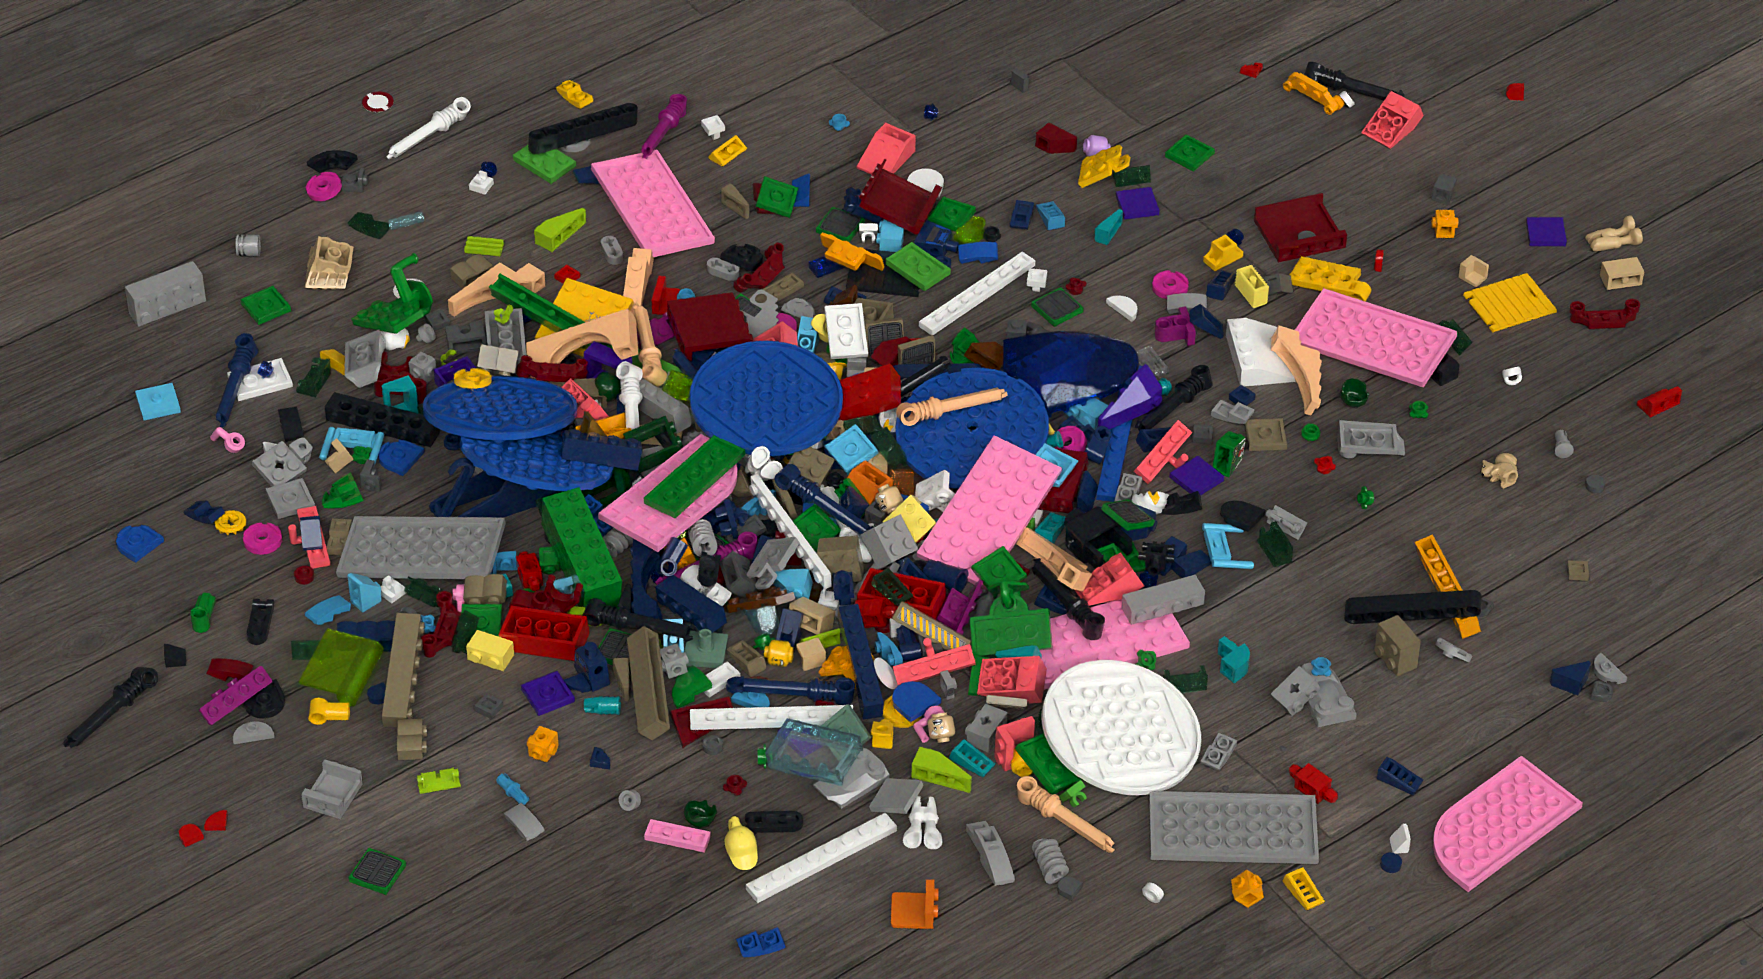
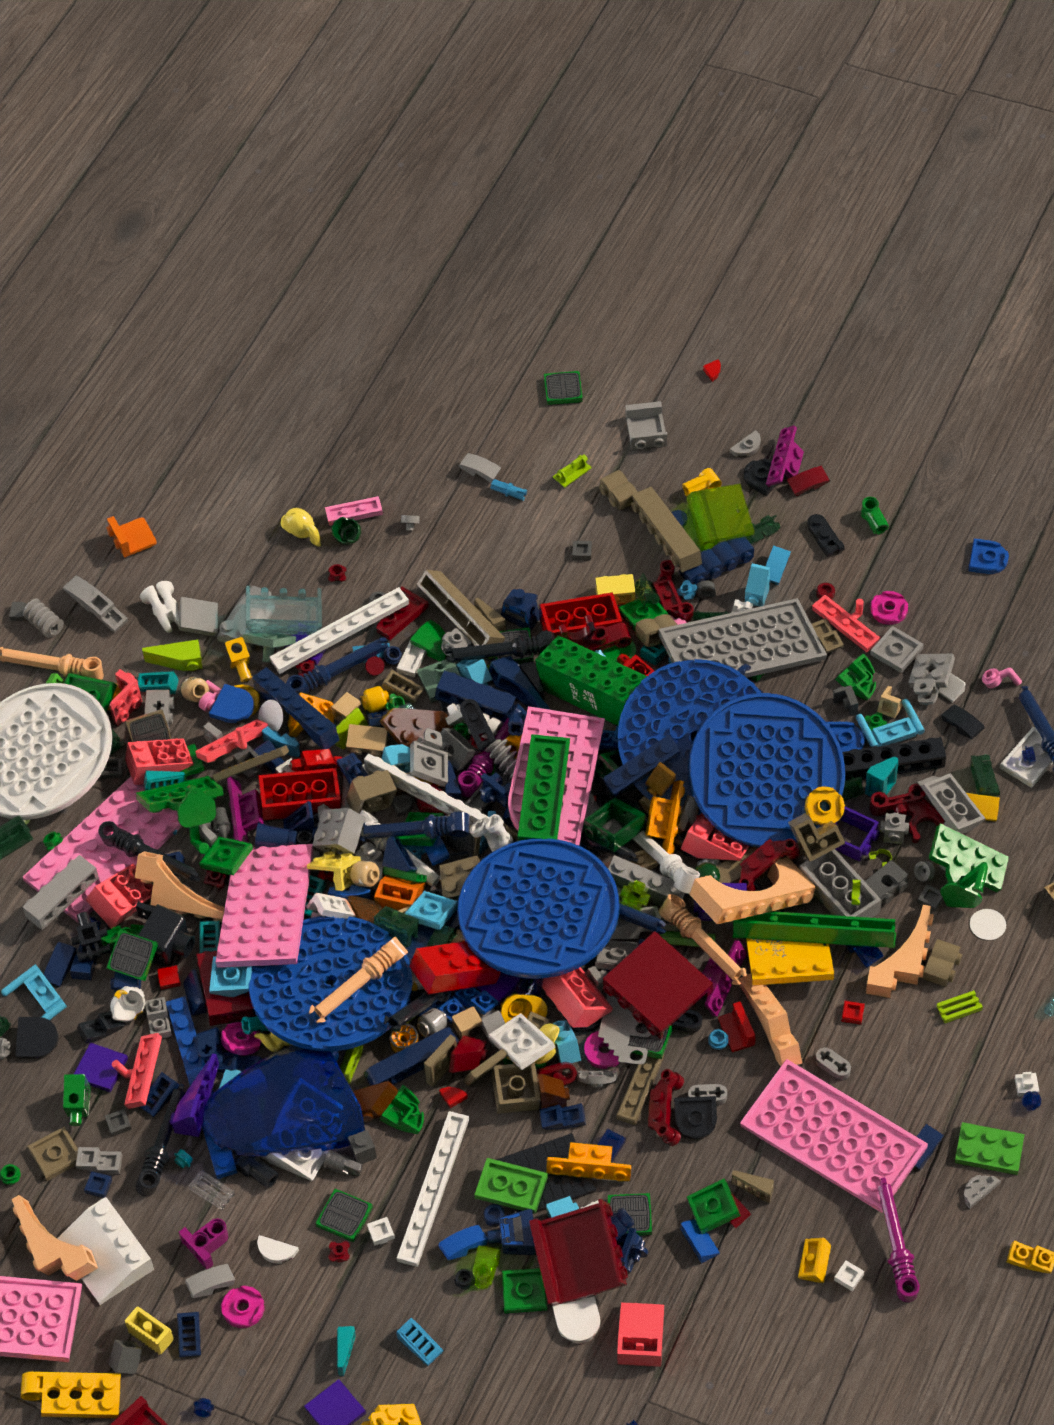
camera: 155 degrees right, 10 degrees up
black piece [63,667,158,748] -> none
black slope [164,644,186,668] -> none
red tile [179,824,204,847] -> none
dark blue slope [184,500,225,524] -> none
yellow gear [215,510,246,536] -> none
slope [300,516,323,551] -> none
dark purple tile [521,671,575,716] -> none
light orange brick [527,726,559,762] -> none
black beam [528,103,638,154] -> none
lime slope [534,208,586,252] -> none
teal hinge [584,696,621,715] -> none
dark blue tile [590,747,611,770] -> none
blue slope [736,927,786,957] -> none
black plate [745,811,803,835] -> none
white plate [746,813,897,903] -> none
green plate [758,744,770,769] -> none
dark azure plate [829,114,850,131] -> none
clear green slope [871,568,913,606] -> none
dark blue slope [1010,200,1034,230] -> none
dark blue slope [1189,304,1224,339] -> none
yellow brick [1203,234,1243,271] -> none

